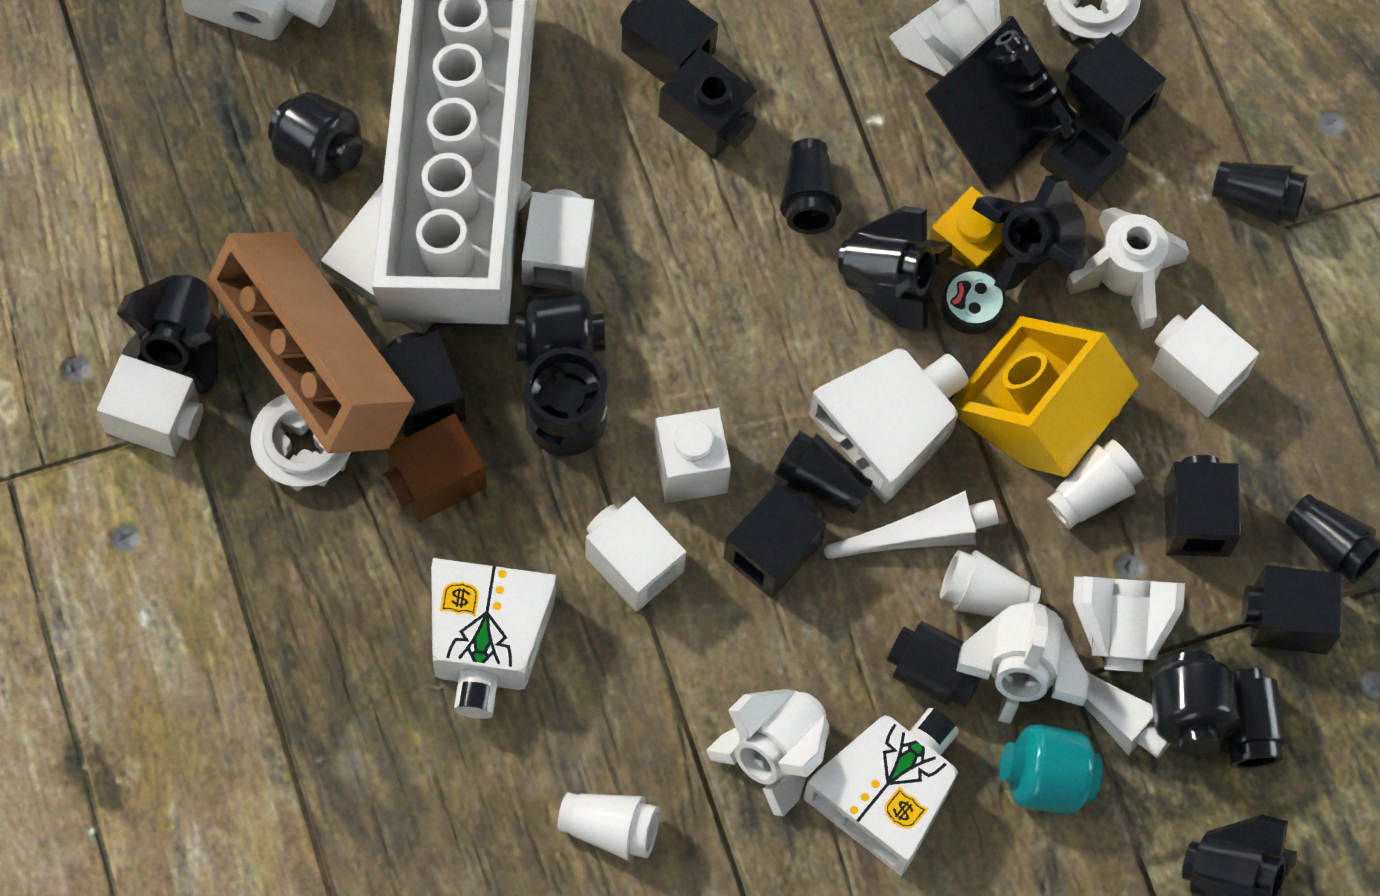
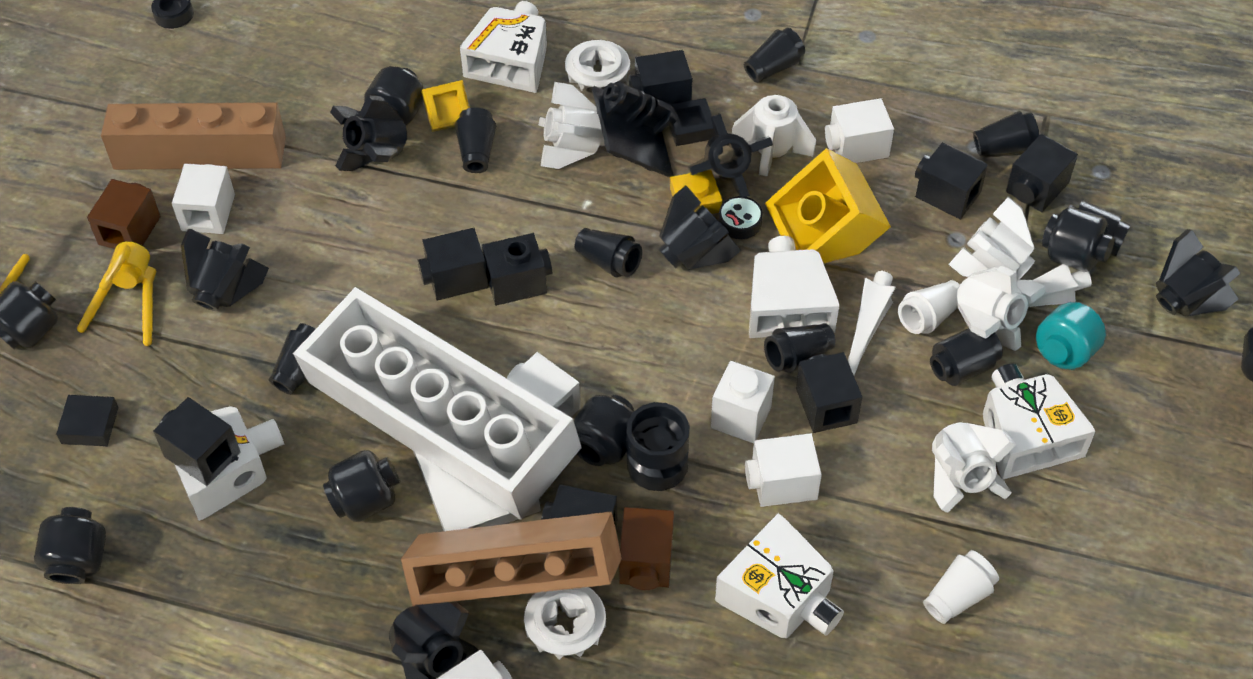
camera: 50 degrees left, 15 degrees down
white cone [1046,439,1144,529] -> none

